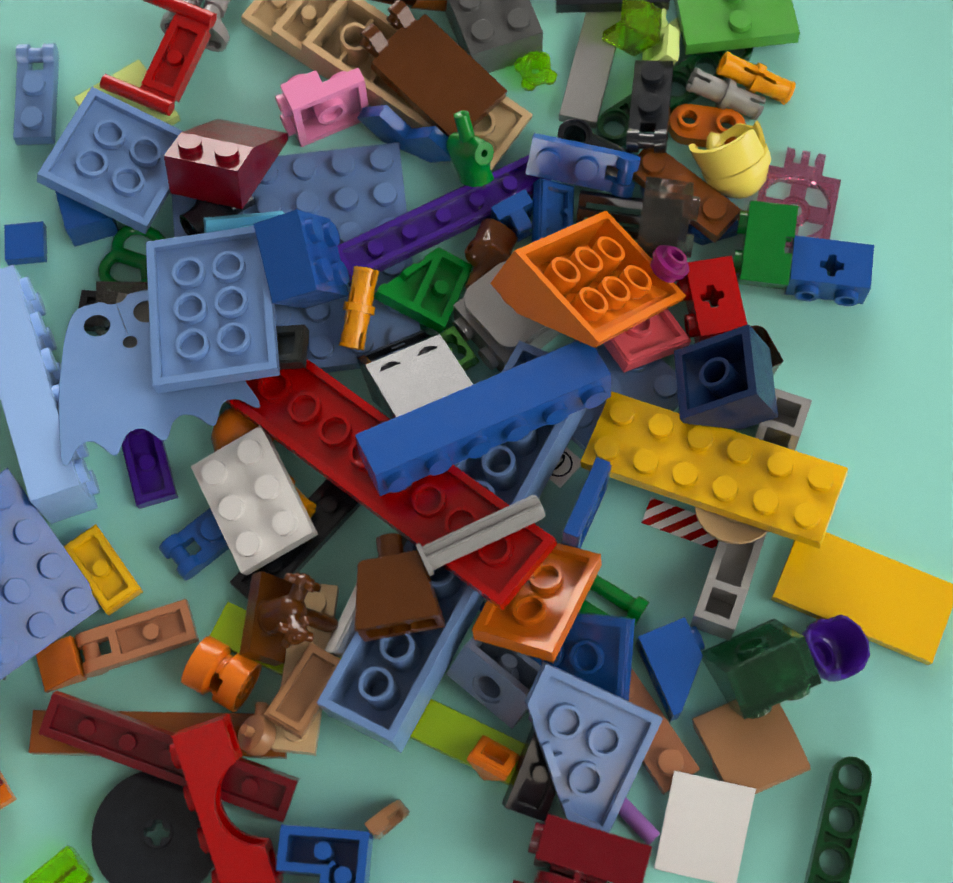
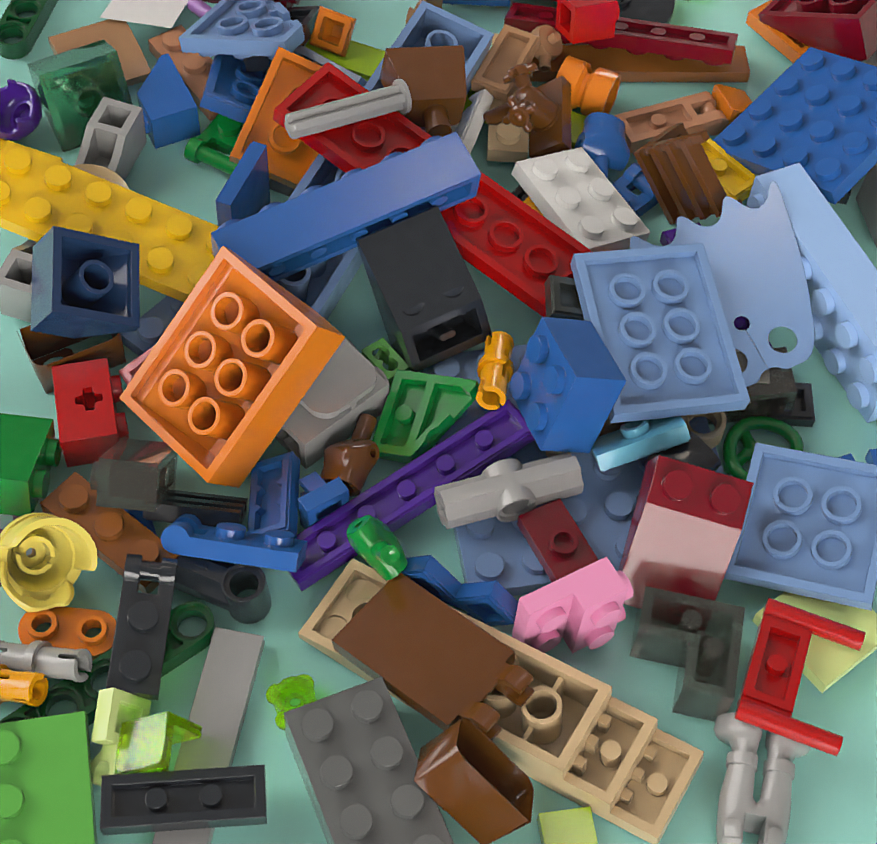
camera: 170 degrees right, 15 degrees down
magenta plate [650,245,689,283] -> none
none -> light grey piece [434,452,584,529]
none -> dark red plate [517,498,599,582]
none -> blue piece [574,112,630,179]
none -> clear smoke brick [629,586,745,722]
none -> reddish brown plate [633,123,743,225]

